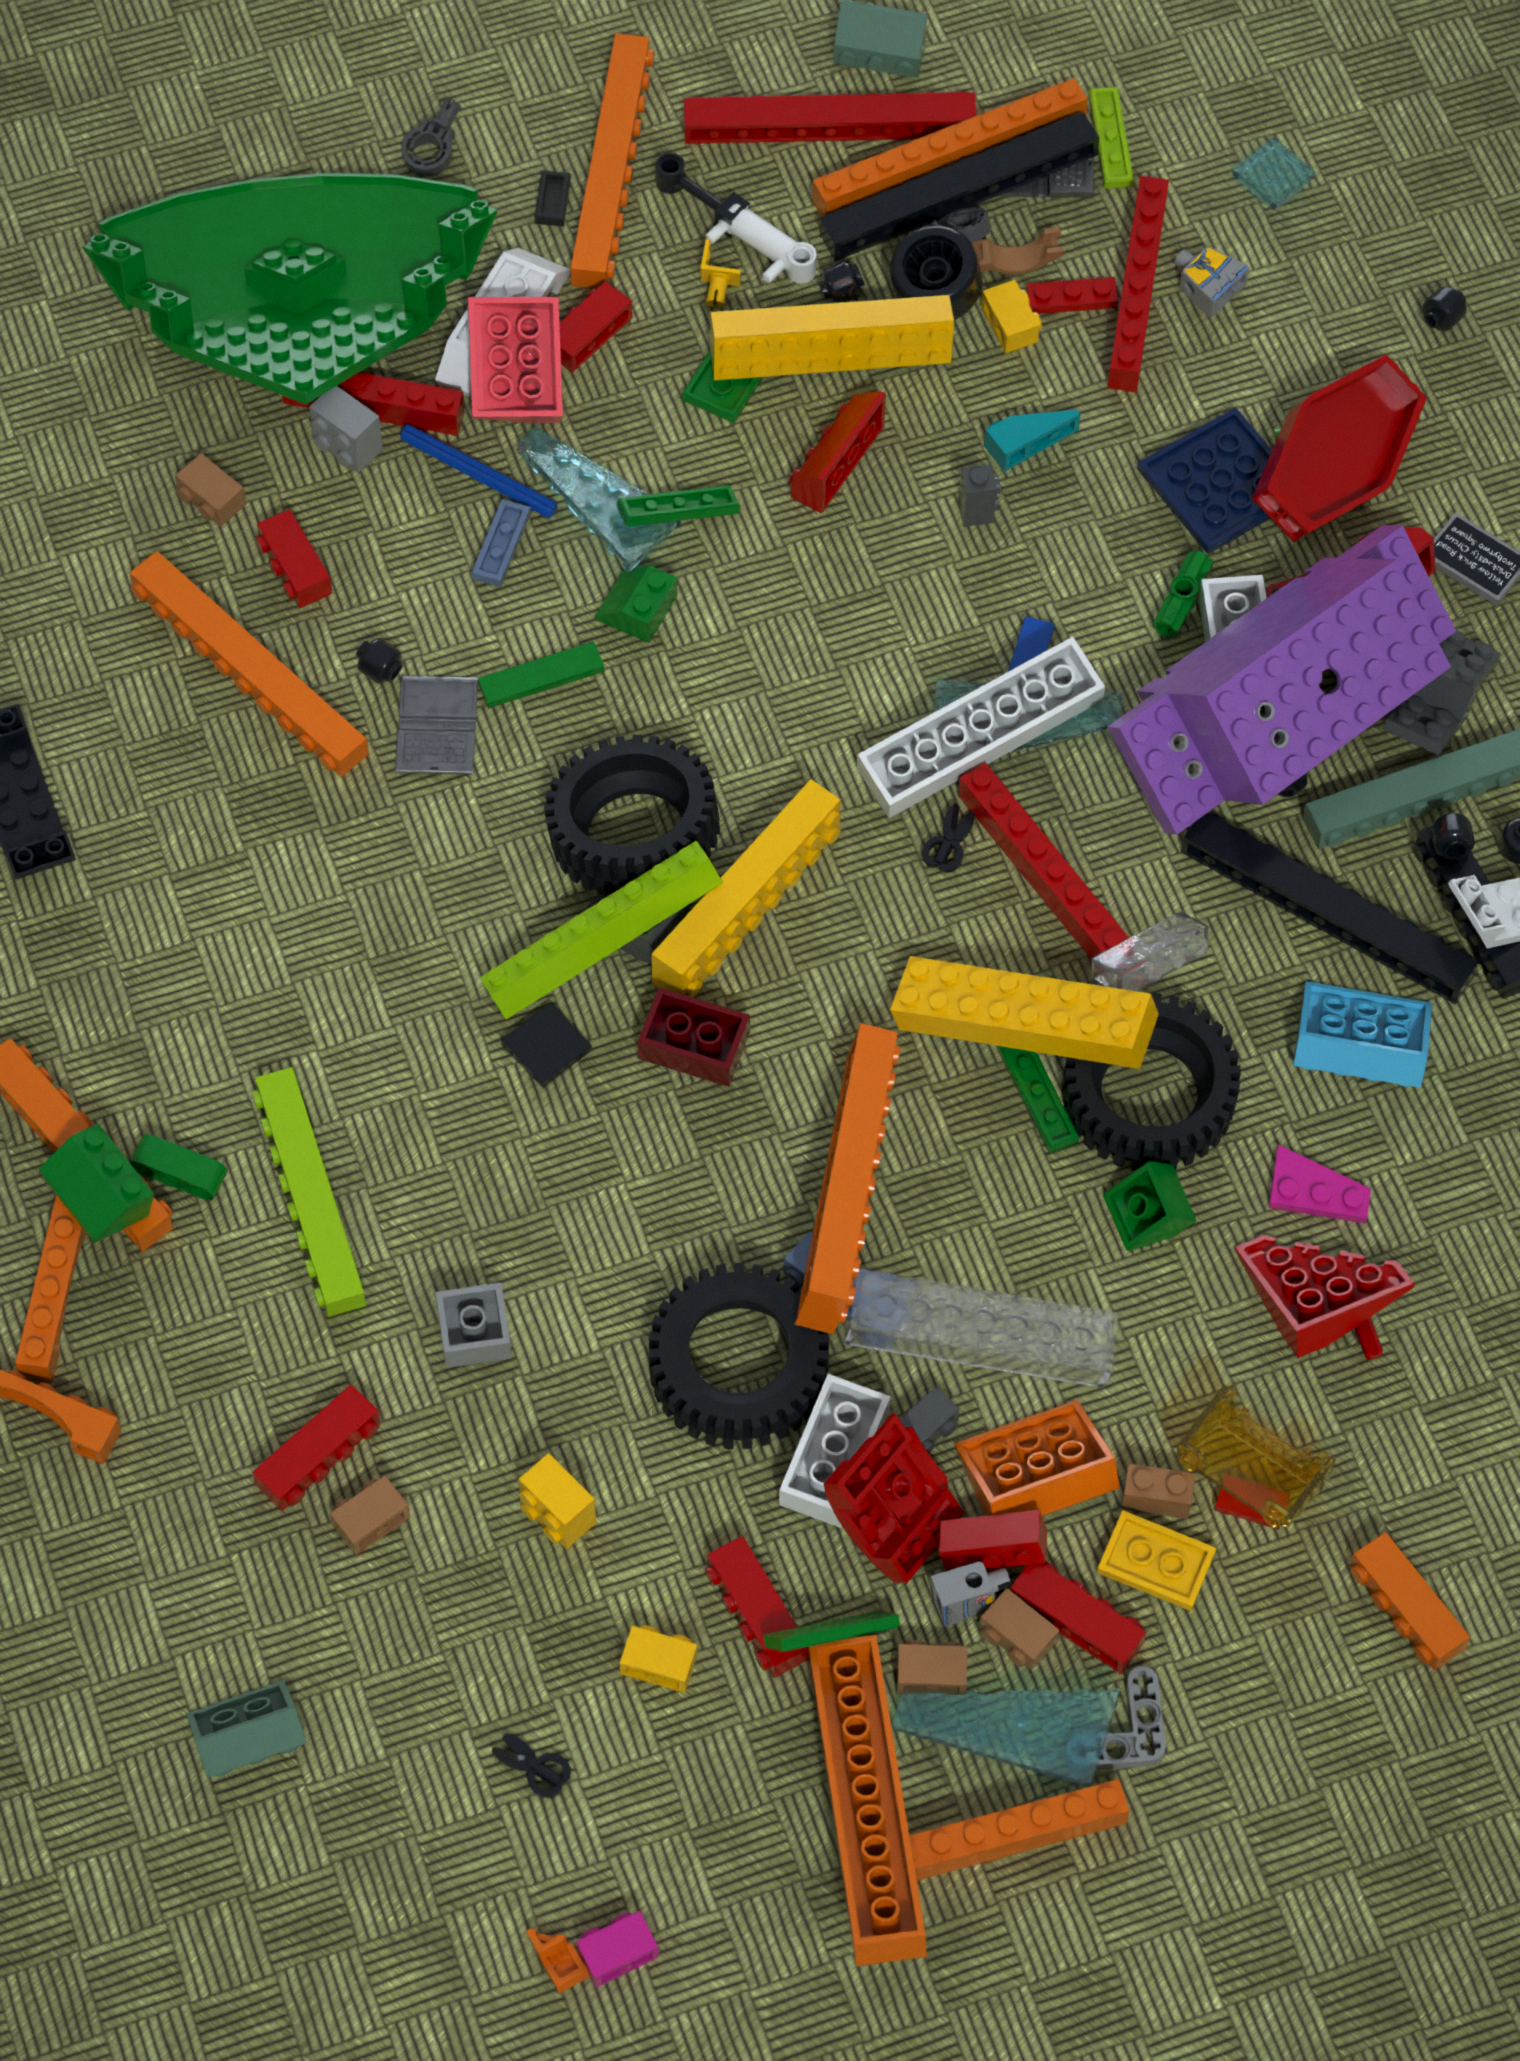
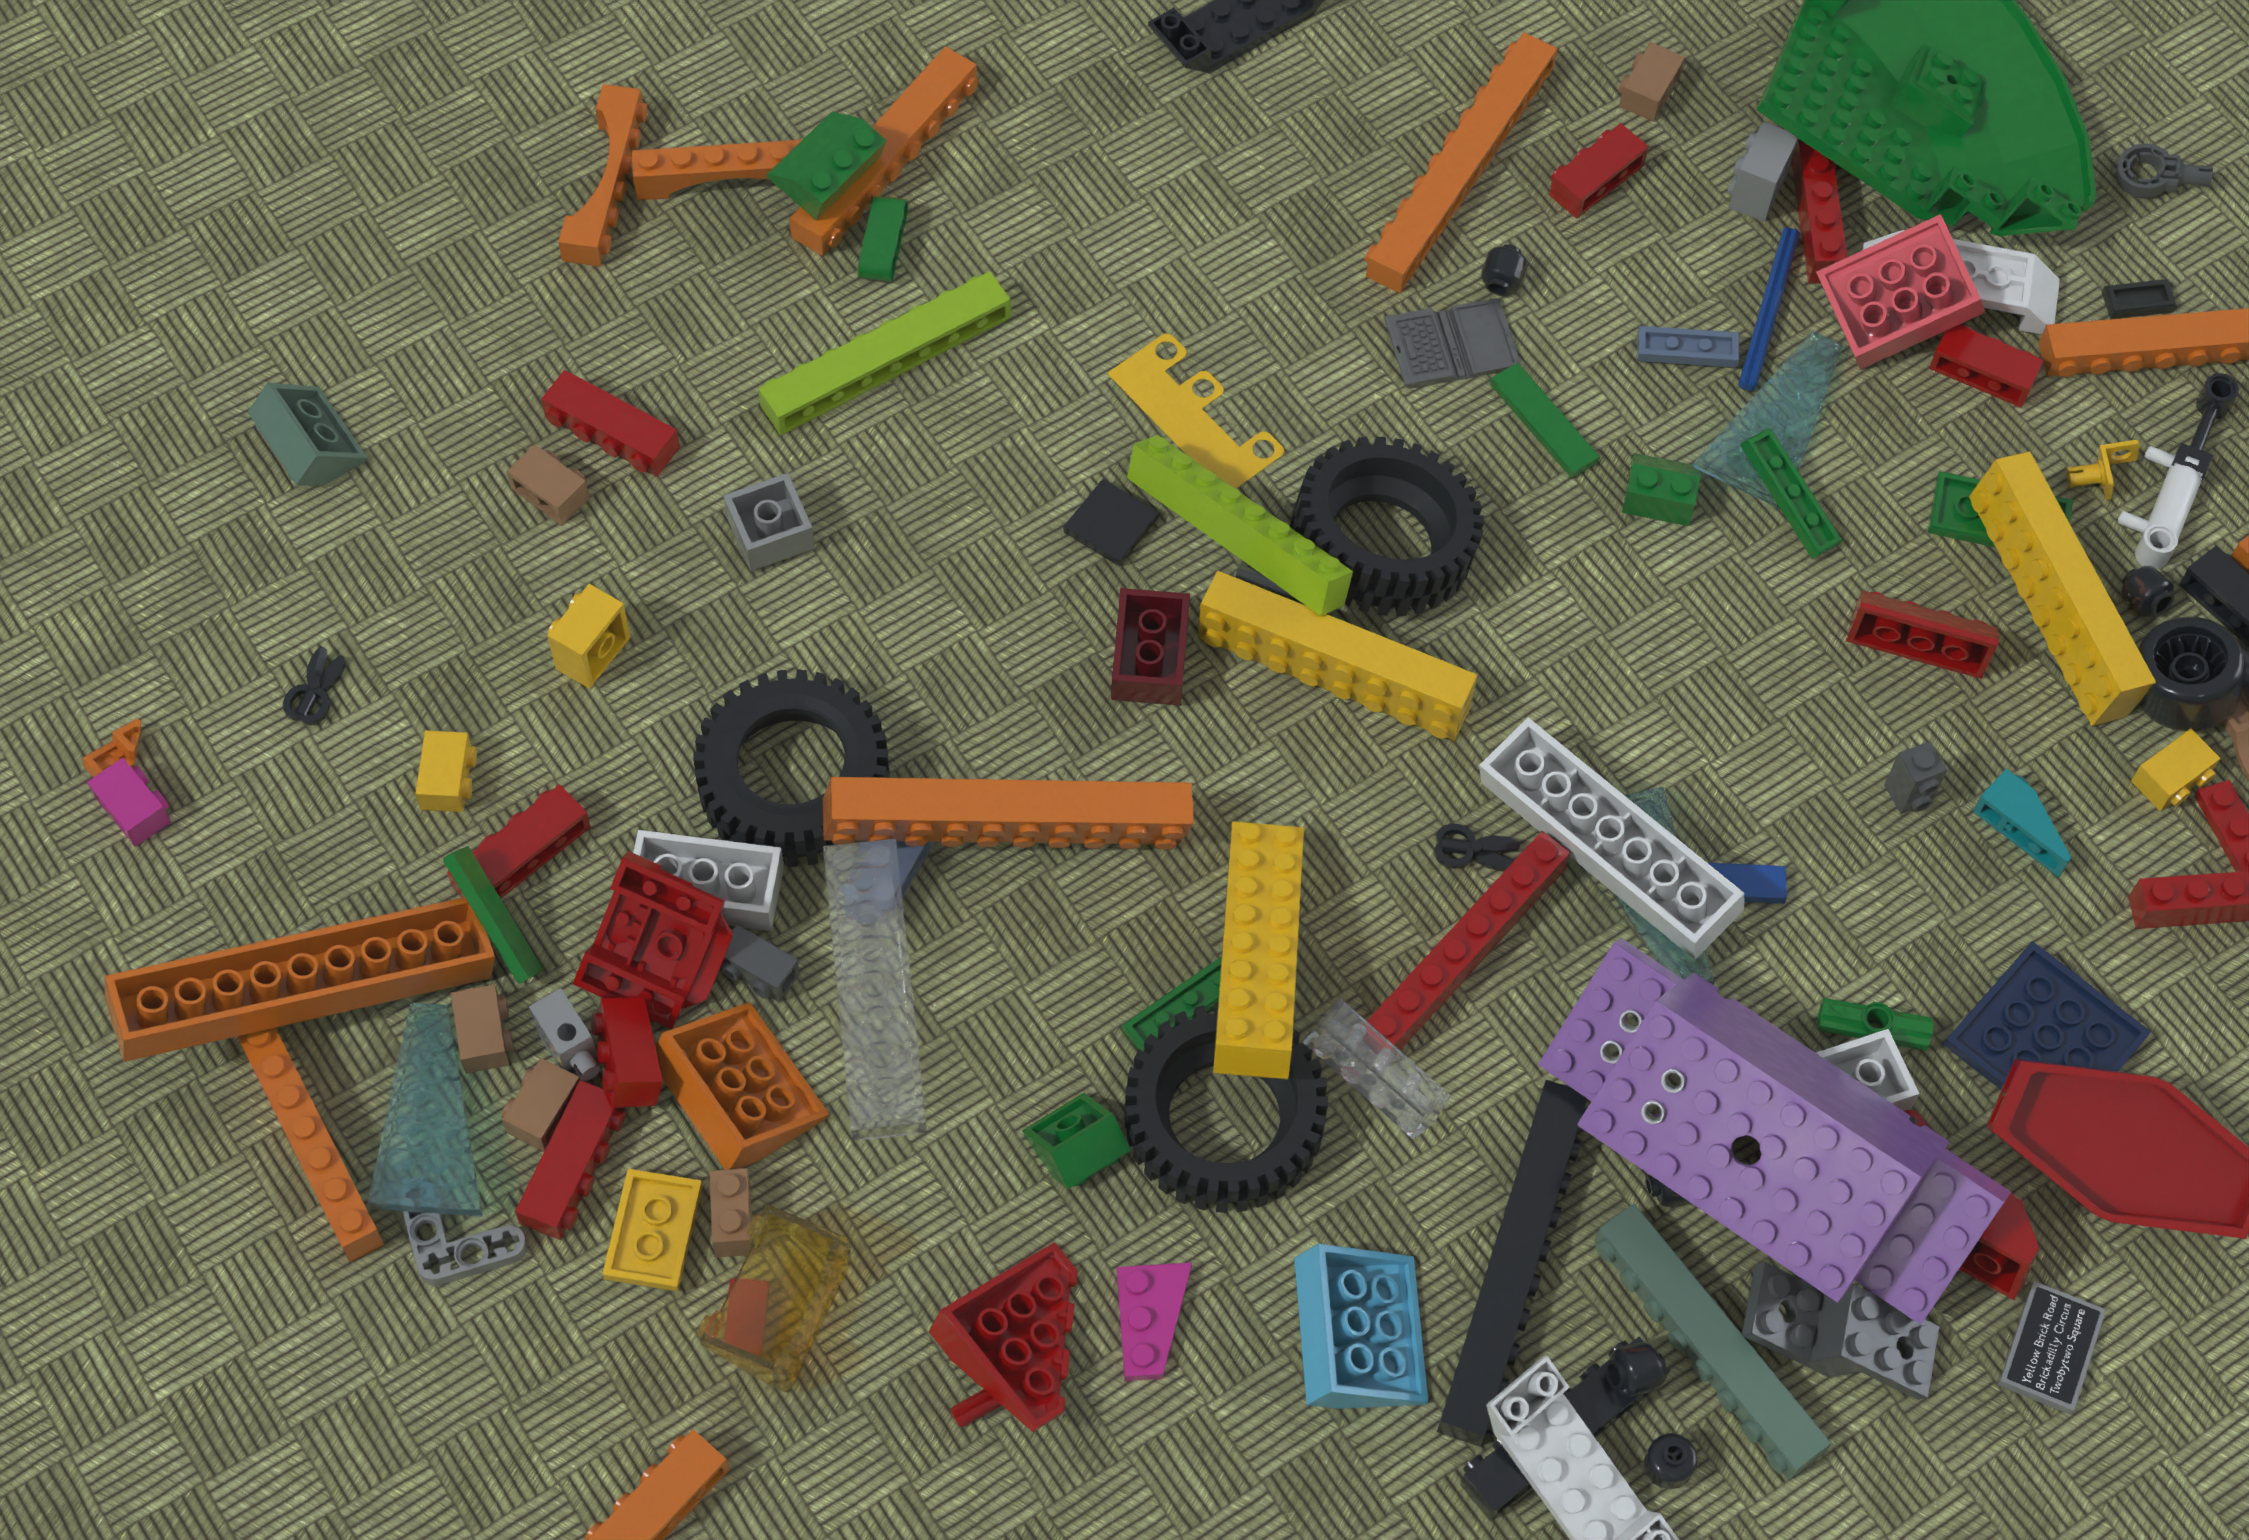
camera: 75 degrees right, 0 degrees up
none -> yellow piece [1107,333,1284,488]

